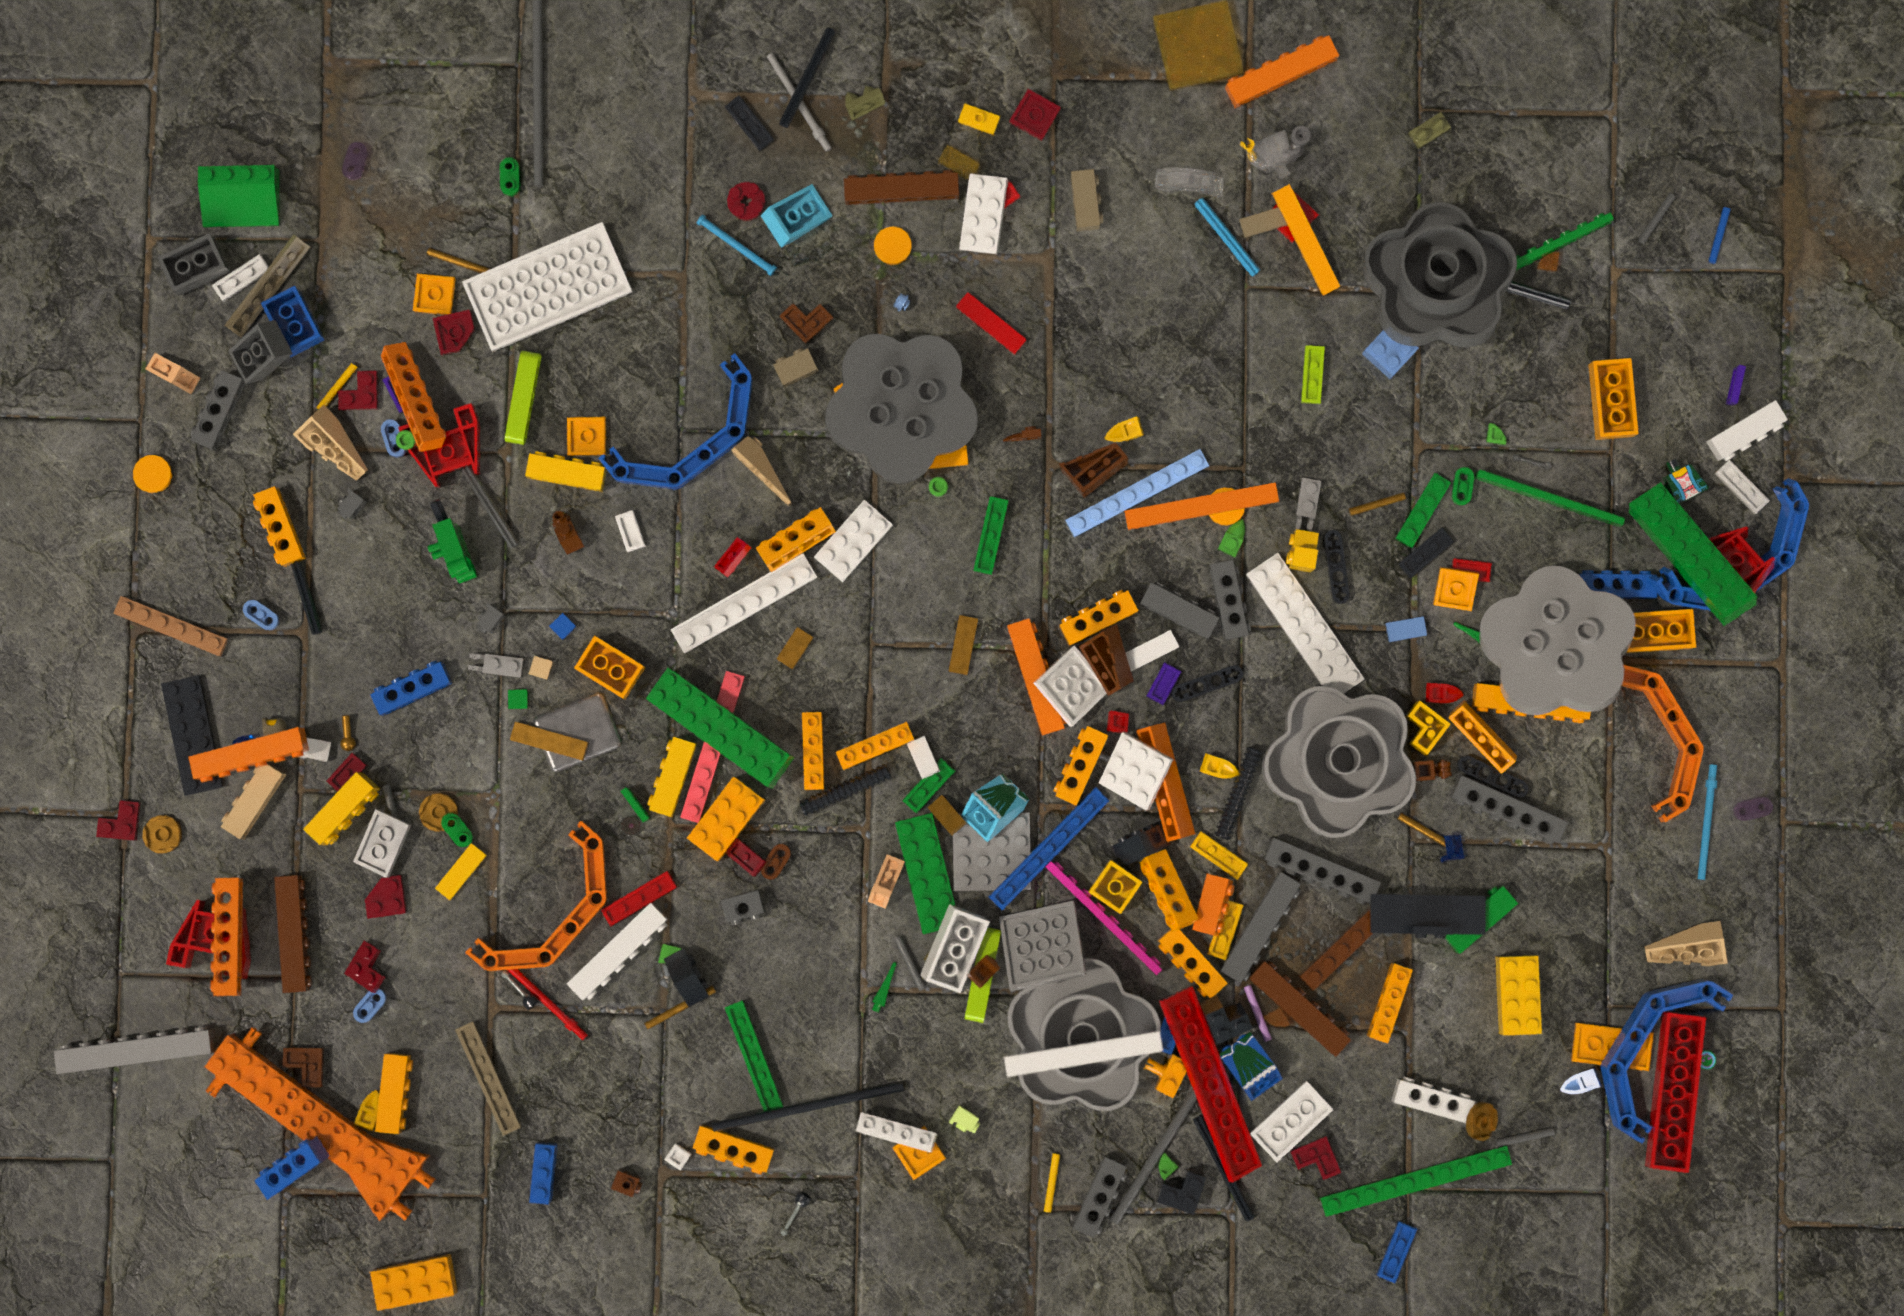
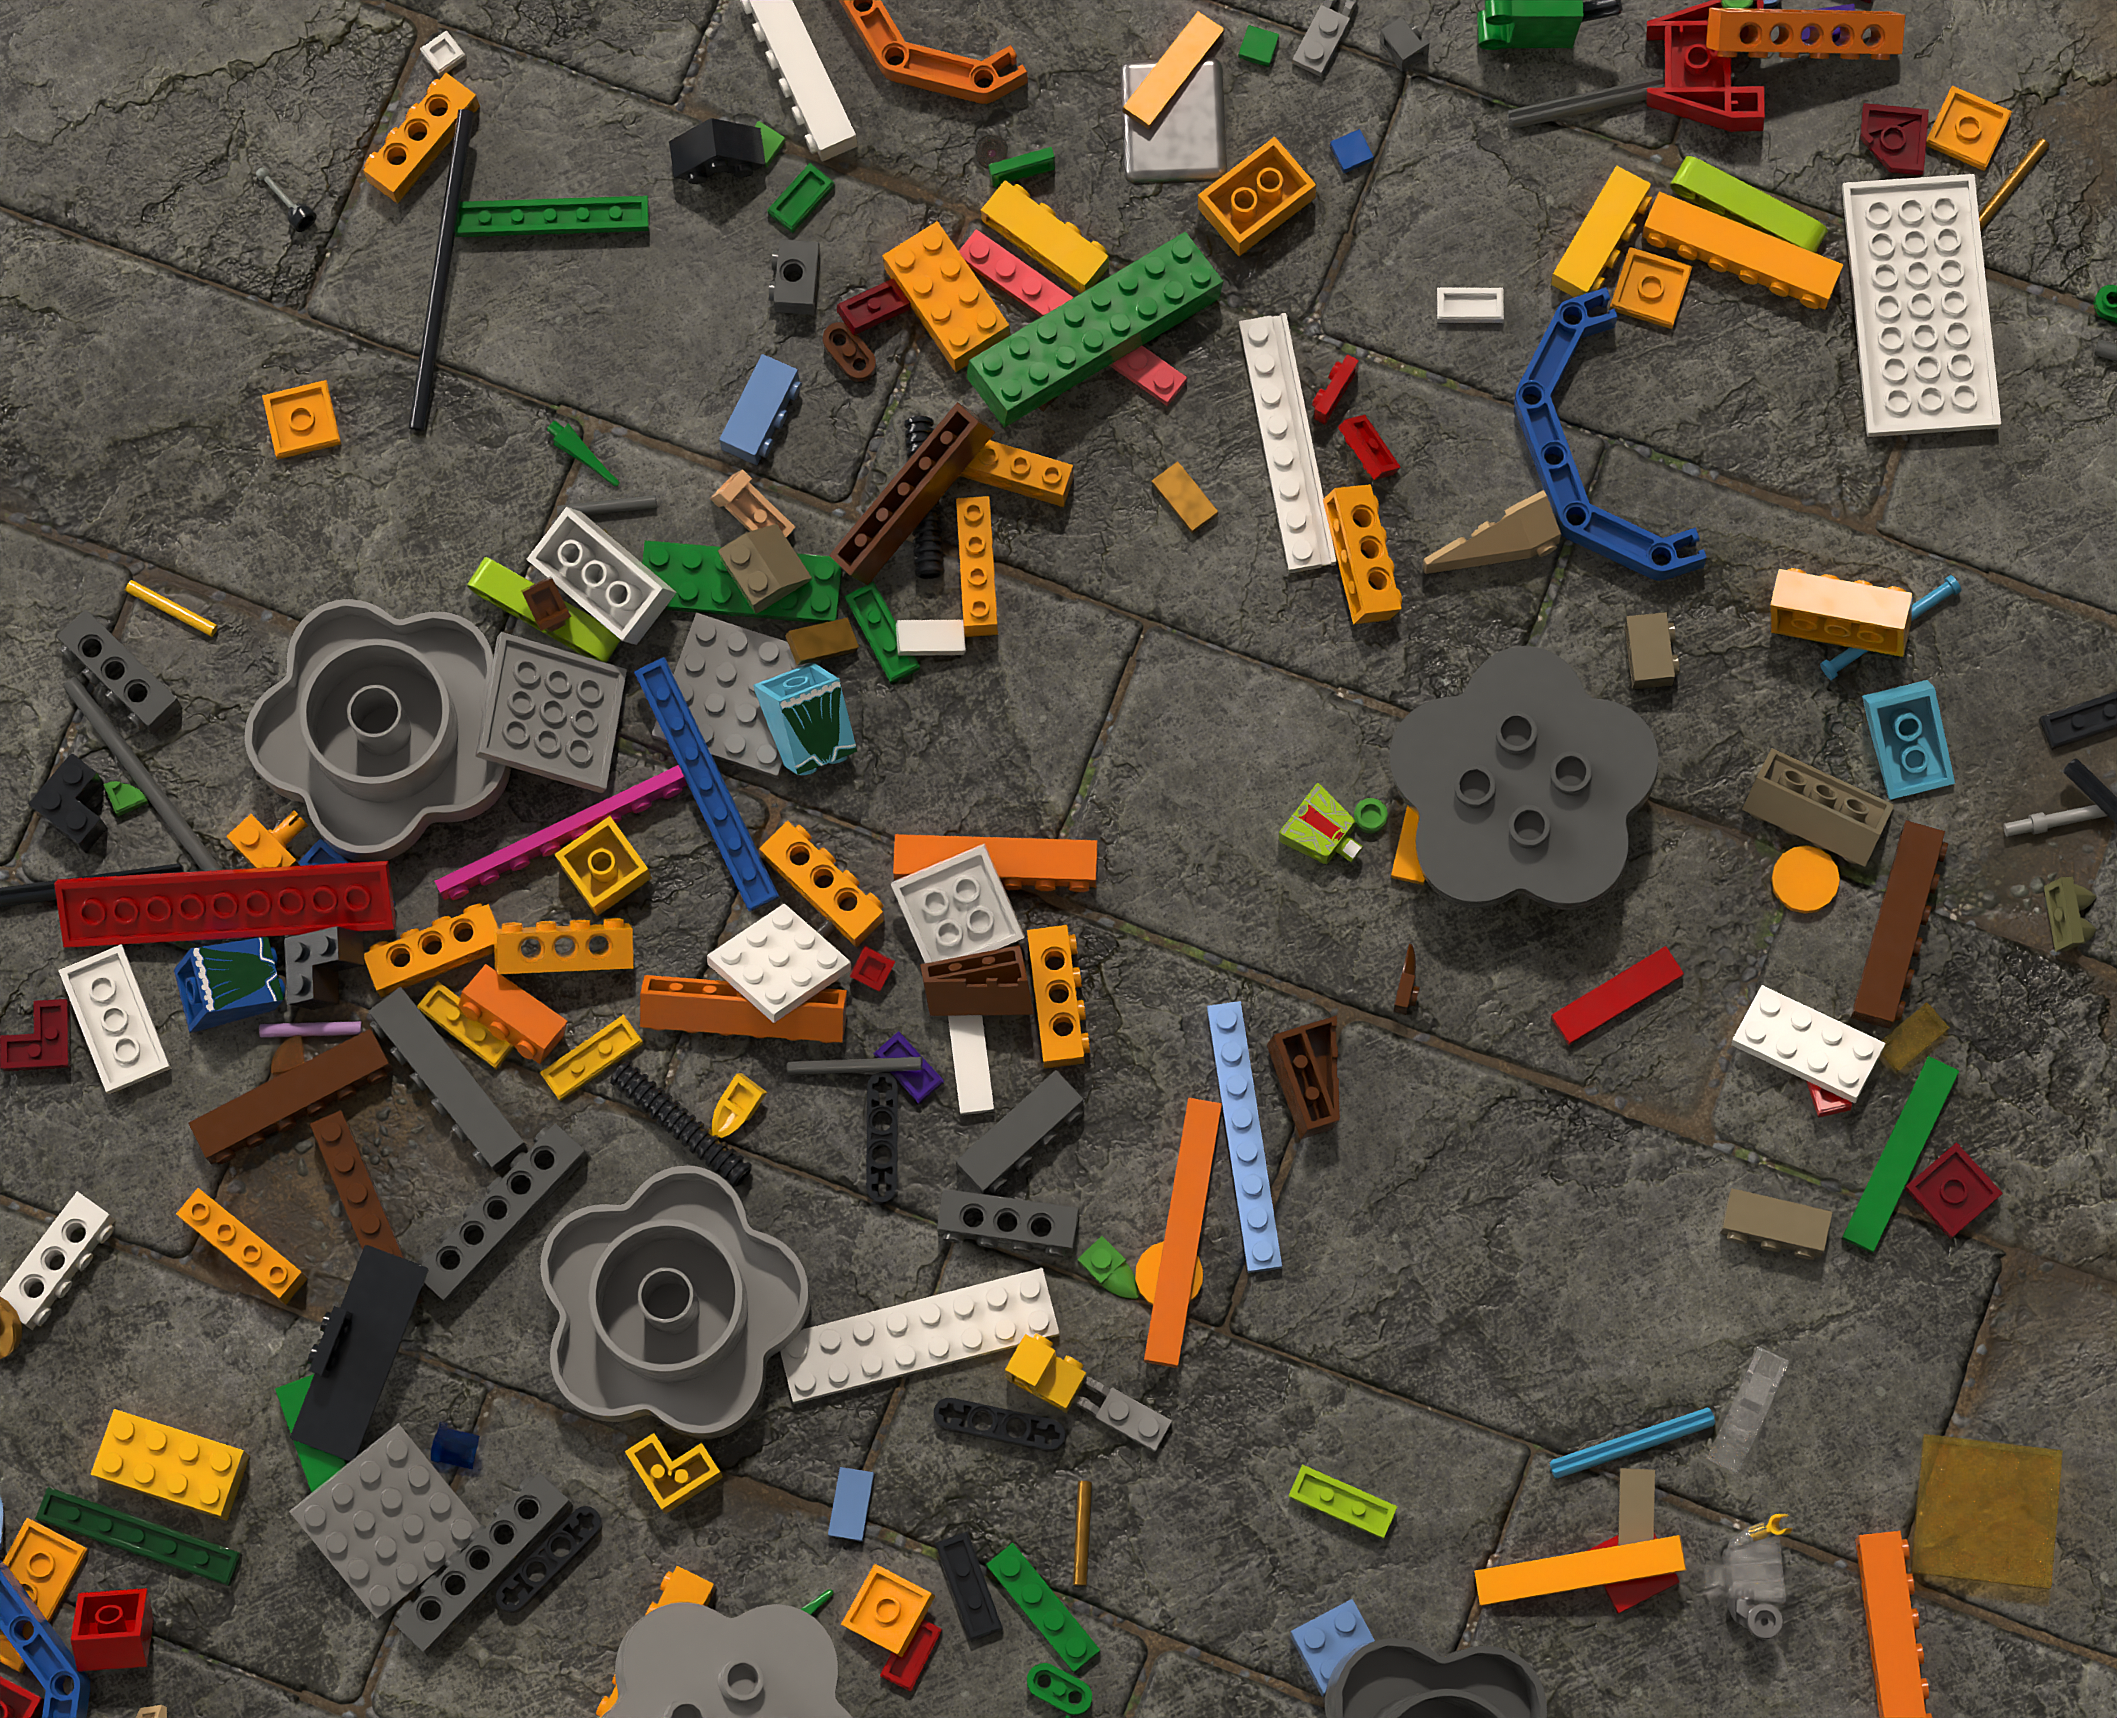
camera: 115 degrees right, 10 degrees down
tan tile [529,656,553,680] -> none
reddish brown brick [552,511,584,555] -> none
red tile [601,871,677,927] -> none
pearl gold bar [644,986,716,1029] -> none
dark red plate [727,182,765,221] -> none
reddish brown plate [779,303,833,344] -> none
white plate [814,500,893,582] -> none
white brick [856,1112,937,1153] -> none
light blue plate [894,293,910,311] -> none
pearl gold tile [948,615,978,675] -> none
yellowish green brick [949,1105,980,1133] -> none
yellow plate [958,103,1000,135] -> none
green plate [973,496,1009,575] -> none
white tile [1004,1031,1163,1077] -> none
yellow plate [1105,416,1144,442] -> none
black brick [1112,823,1171,867] -> none
pearl gold bar [1397,813,1451,848] -> none
reddish brown brick [1411,760,1452,781] -> none
red plate [1425,683,1463,703] -> none
light orange brick [1448,700,1517,774] -> none
none -> dark green tile [35,1487,242,1587]
none -> red brick [70,1588,154,1672]
none -> light grey plate [289,1423,481,1619]
none -> dark tan slope [718,524,812,614]
none -> medium blue brick [719,354,802,465]
none -> green tile [767,163,835,234]
none -> dark grey bar [787,1057,923,1075]
none -> reddish brown brick [829,402,995,585]
none -> lime torso [1278,783,1363,864]
none -> red plate [1312,354,1359,425]
none -> light orange brick [1642,191,1843,310]
none -> dark tan slope [1742,748,1894,867]
none -> brick [1771,568,1912,657]
none -> green tile [1841,1056,1959,1254]

